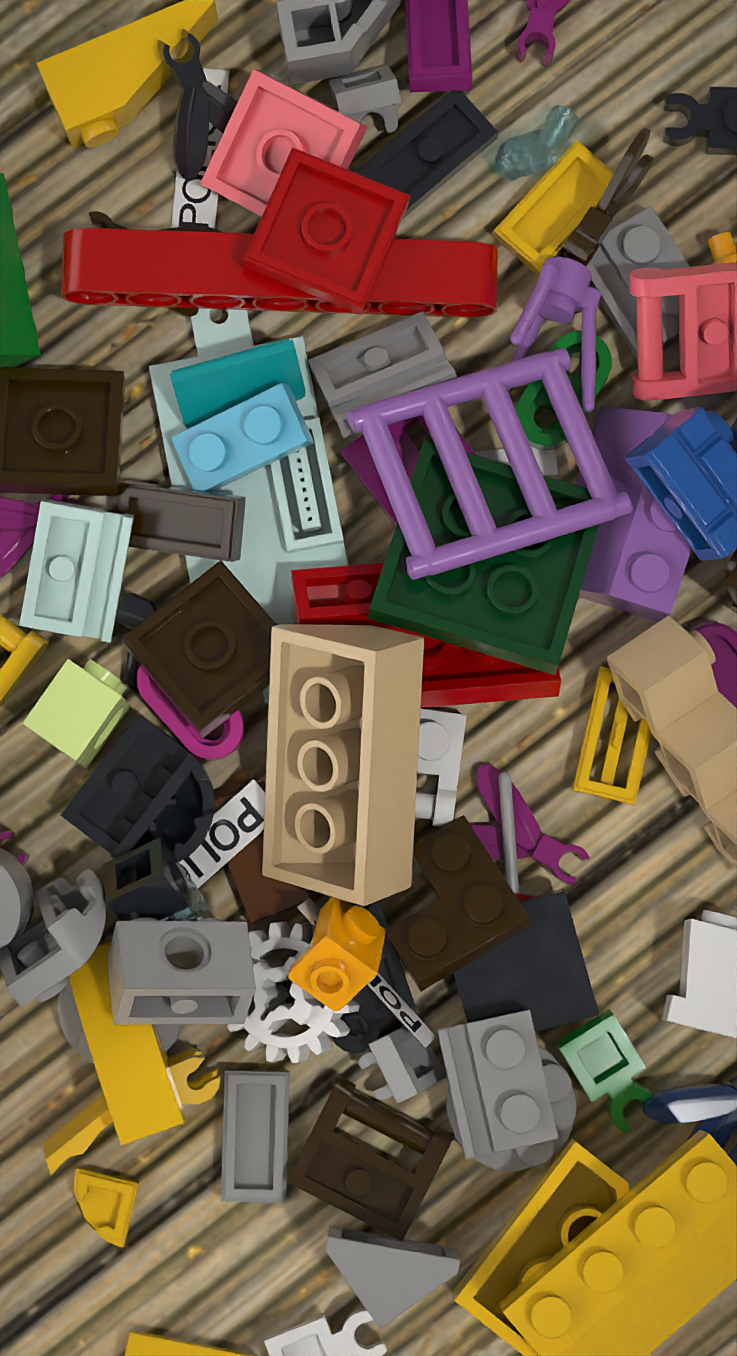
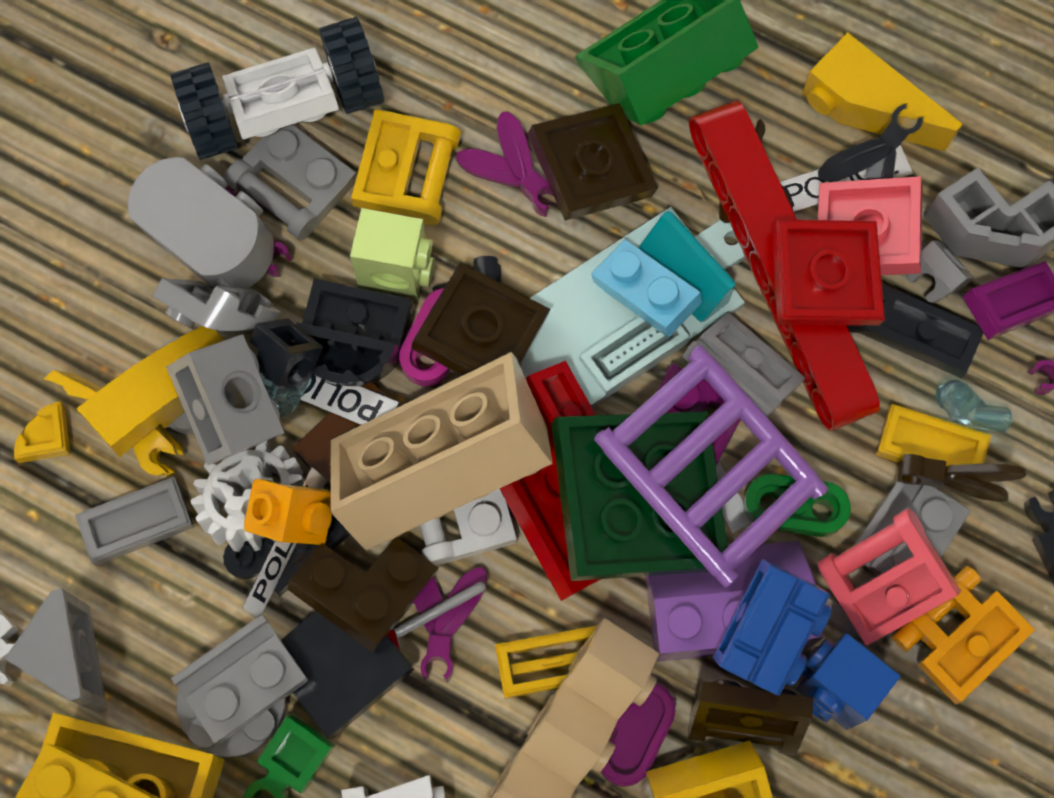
camera: 65 degrees right, 10 degrees down
light aqua plate [19,498,134,643] -> none
dark brown tile [117,480,246,562] -> none
dark brown plate [286,1076,454,1241] -> none
light grey tile [358,1026,446,1103] -> none
medium lavender plant [507,257,602,412] -> none

